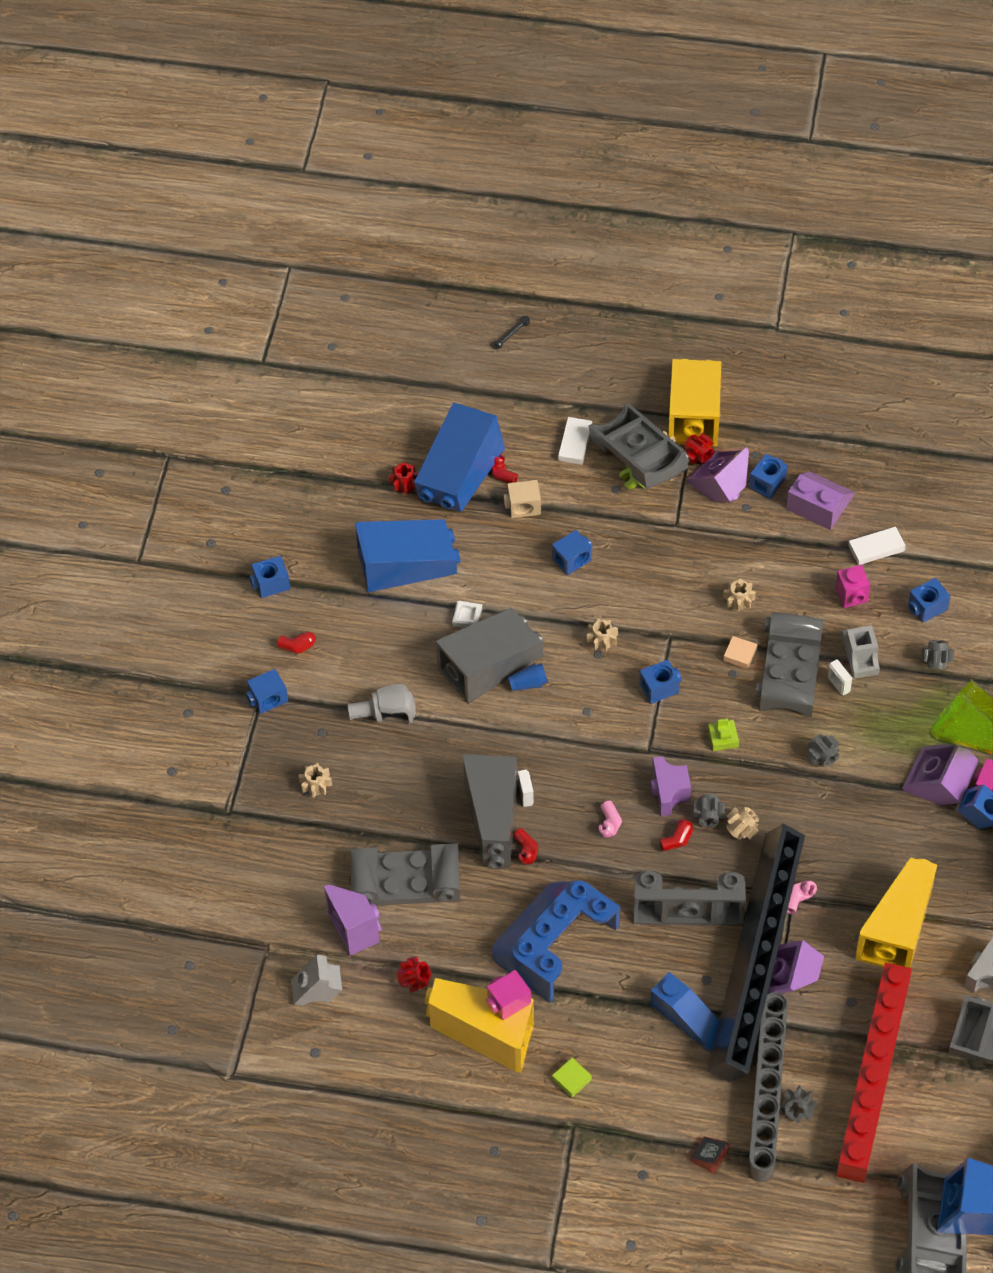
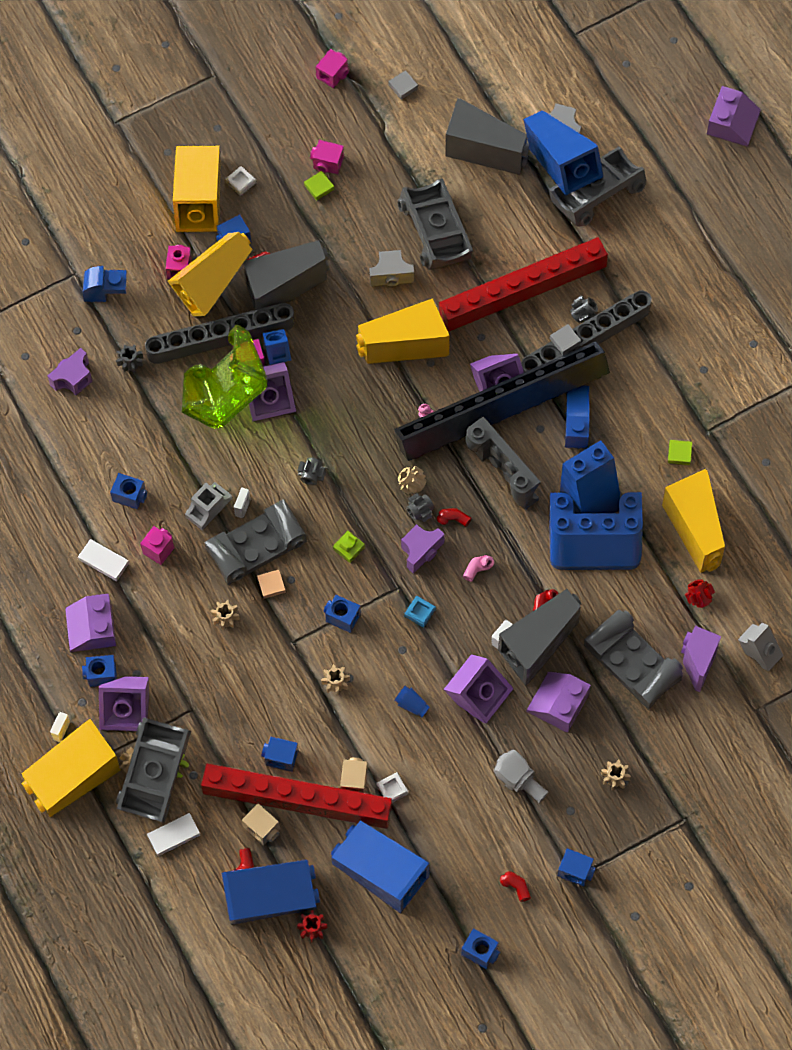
camera: 130 degrees left, 10 degrees up
dark grey slope [436,608,544,704] -> none
dark pink brick [486,970,531,1020] -> none
black hinge [493,316,530,349] -> none
red gear [684,433,714,465] -> none
slope [690,1136,729,1174] -> none
dark grey gear [921,640,954,669] -> none
none -> white tile [50,712,70,742]
none -> red brick [201,763,392,829]
none -> tan brick [340,757,367,793]
none -> dark azure tile [404,595,436,628]
none -> medium lavender slope [444,654,514,724]
none -> medium lavender slope [526,672,591,733]
none -> light grey tile [550,324,581,355]
none -> blue slope [560,440,621,514]

